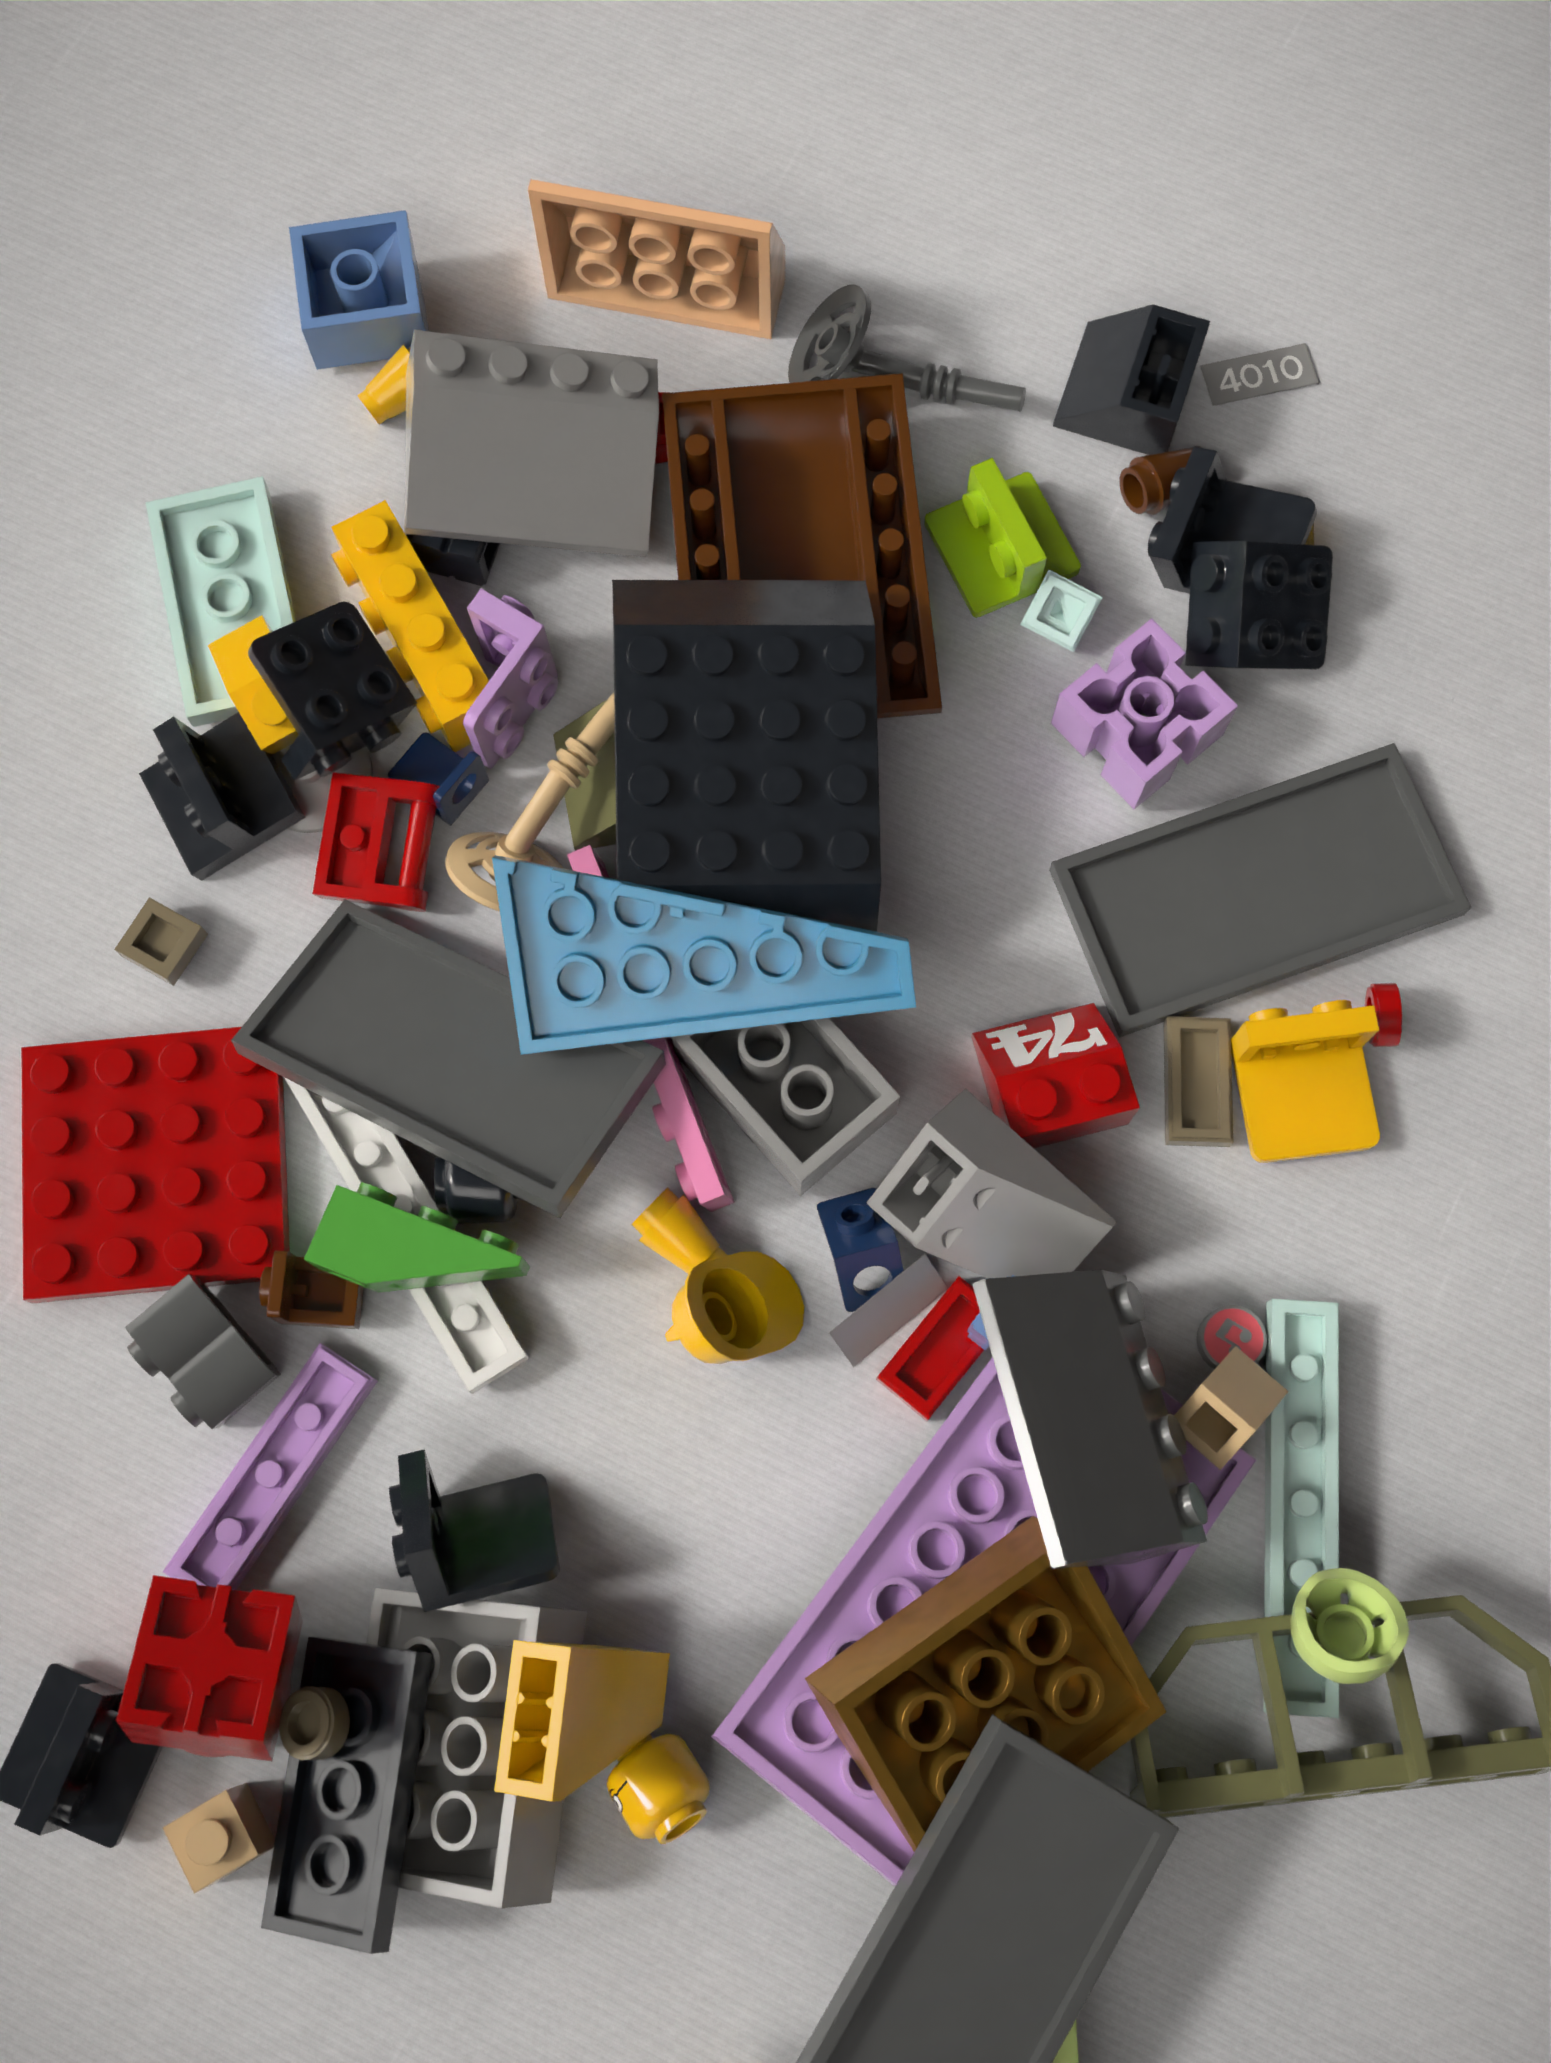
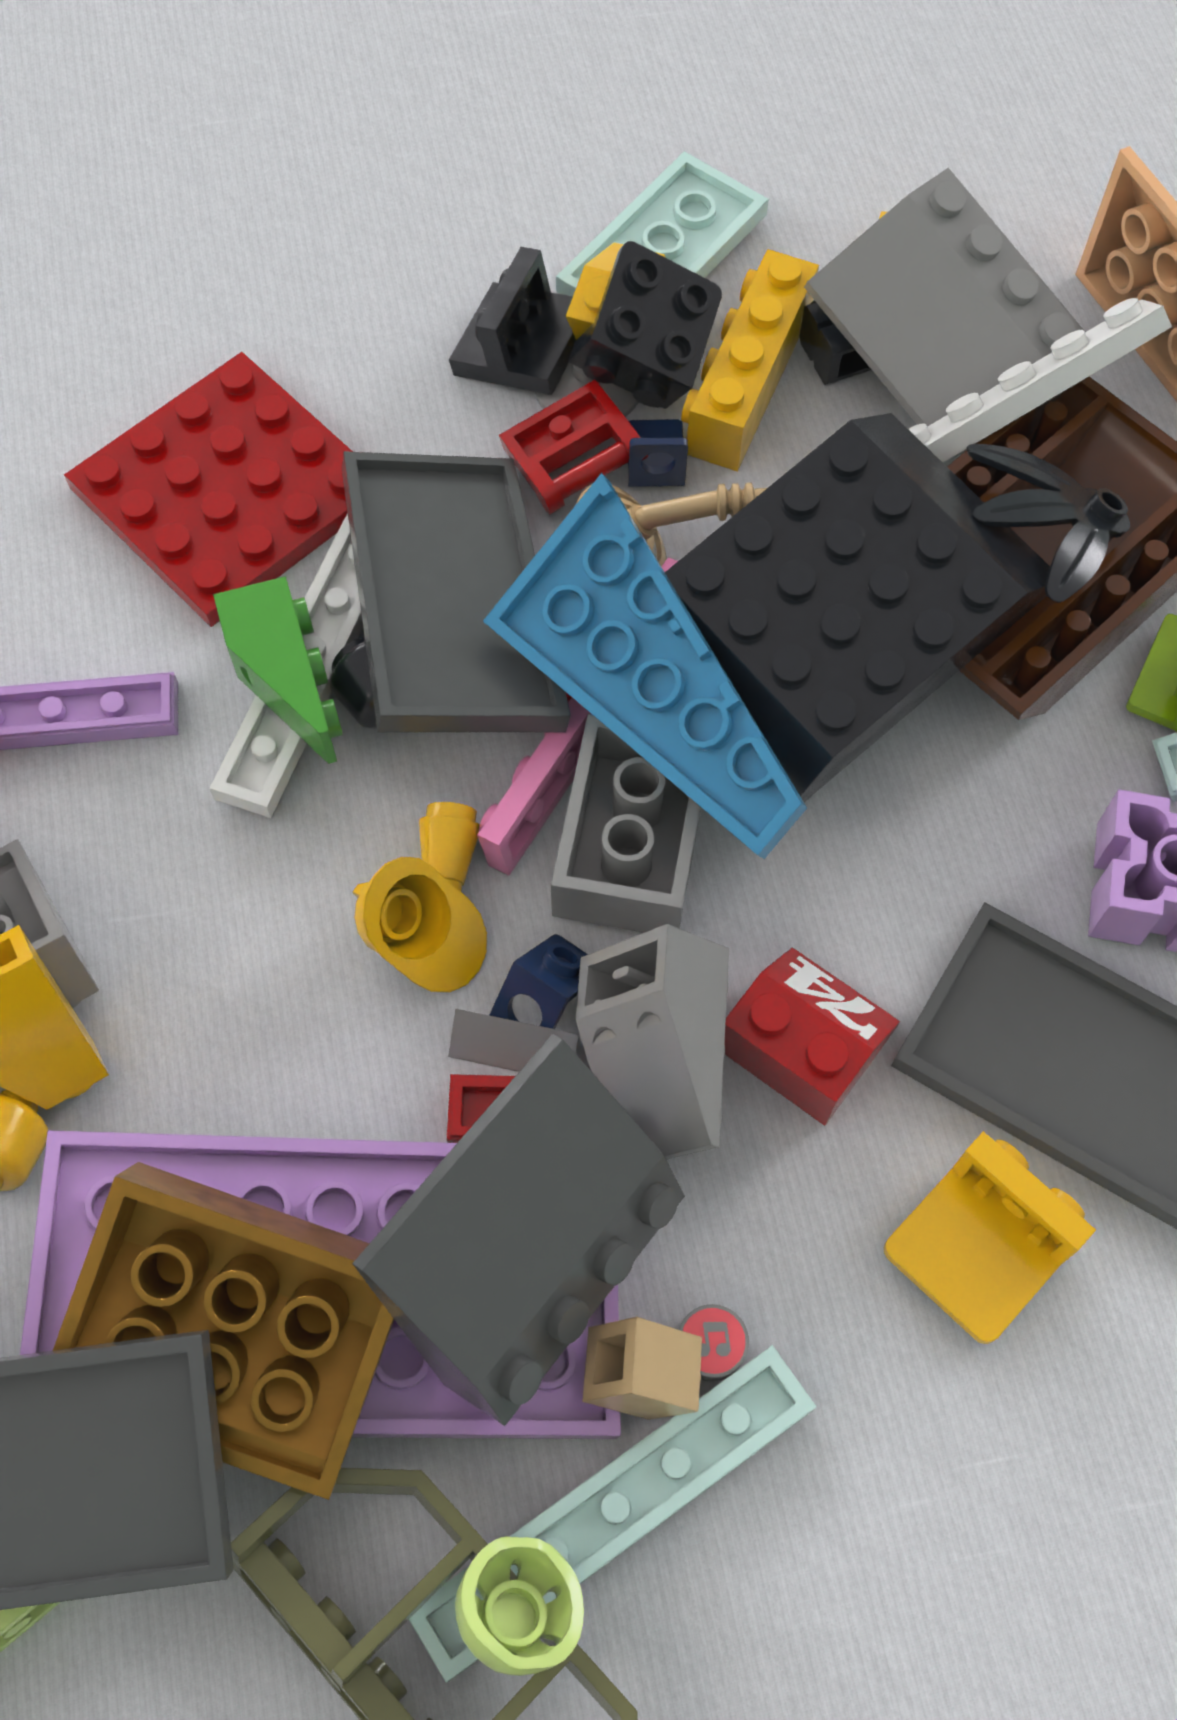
camera: 50 degrees right, 10 degrees down
dark tan plate [114,897,208,986] -> none
dark grey brick [125,1274,281,1429] -> none
reddish brown bracket [259,1250,364,1329] -> none
medium blue slope [289,210,429,370] -> none
black bracket [389,1449,560,1612] -> none
lavender bracket [463,588,558,769] -> none
dark tan tile [1163,1016,1234,1147] -> none
red tile [1365,983,1402,1047] -> none
none -> white plate [909,298,1172,462]
none -> black plant [967,444,1130,603]

